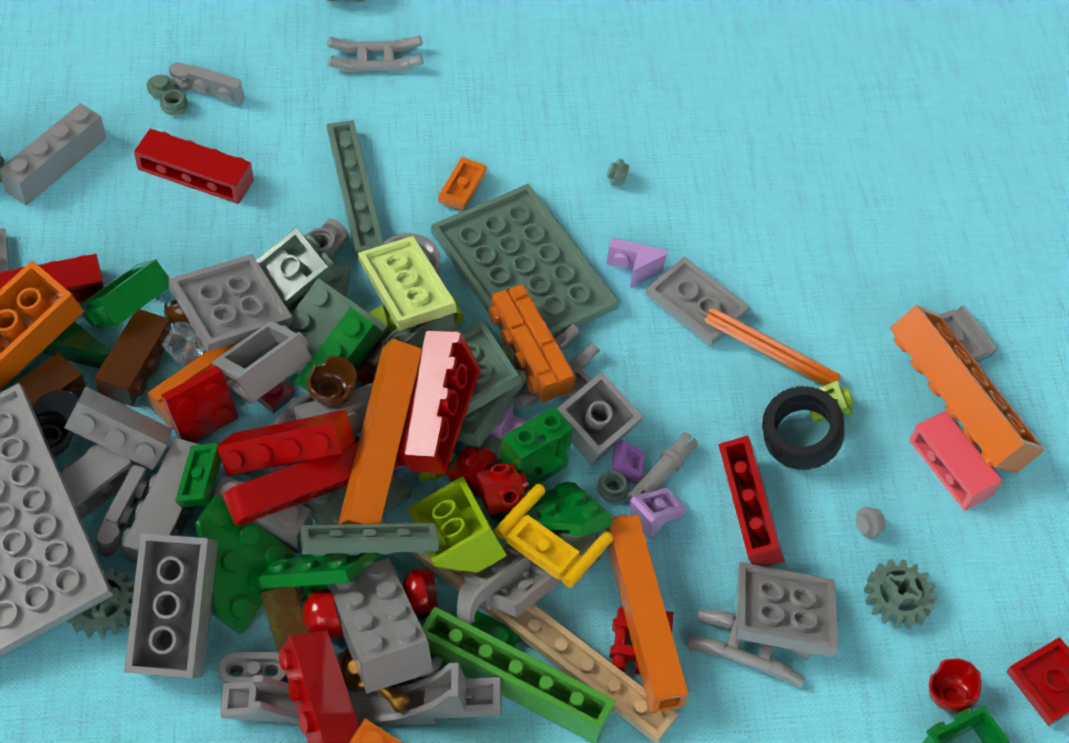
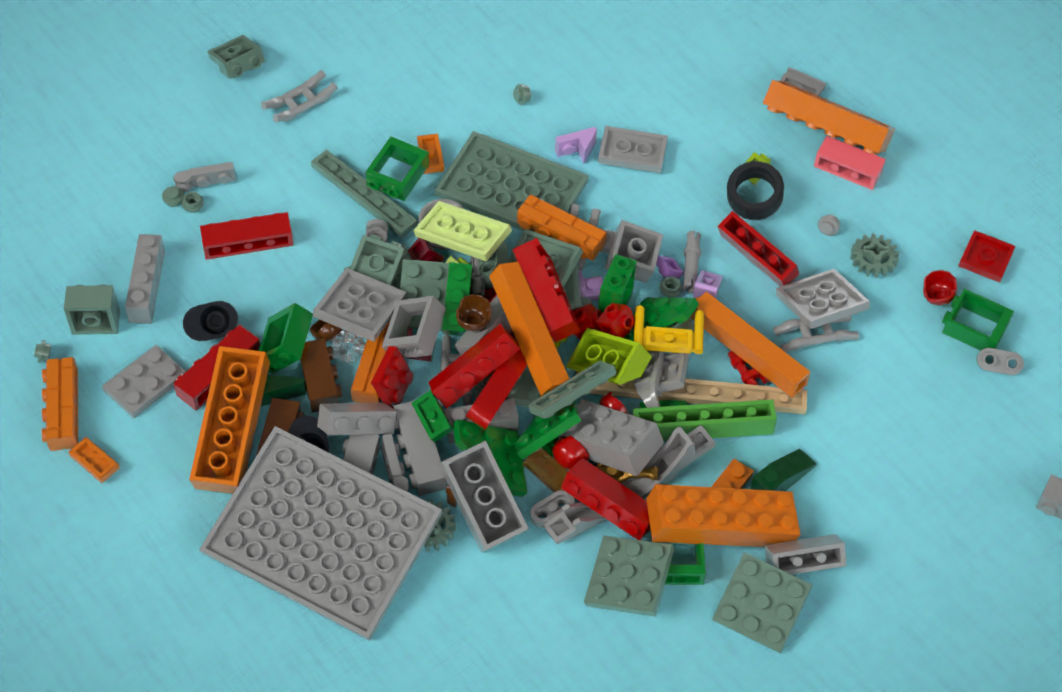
camera: 30 degrees left, 0 degrees up
orange axle [705,307,841,386] -> none
none -> black piece [183,301,238,341]
none -> green window [365,136,429,201]
none -> dark red bracket [408,238,444,262]

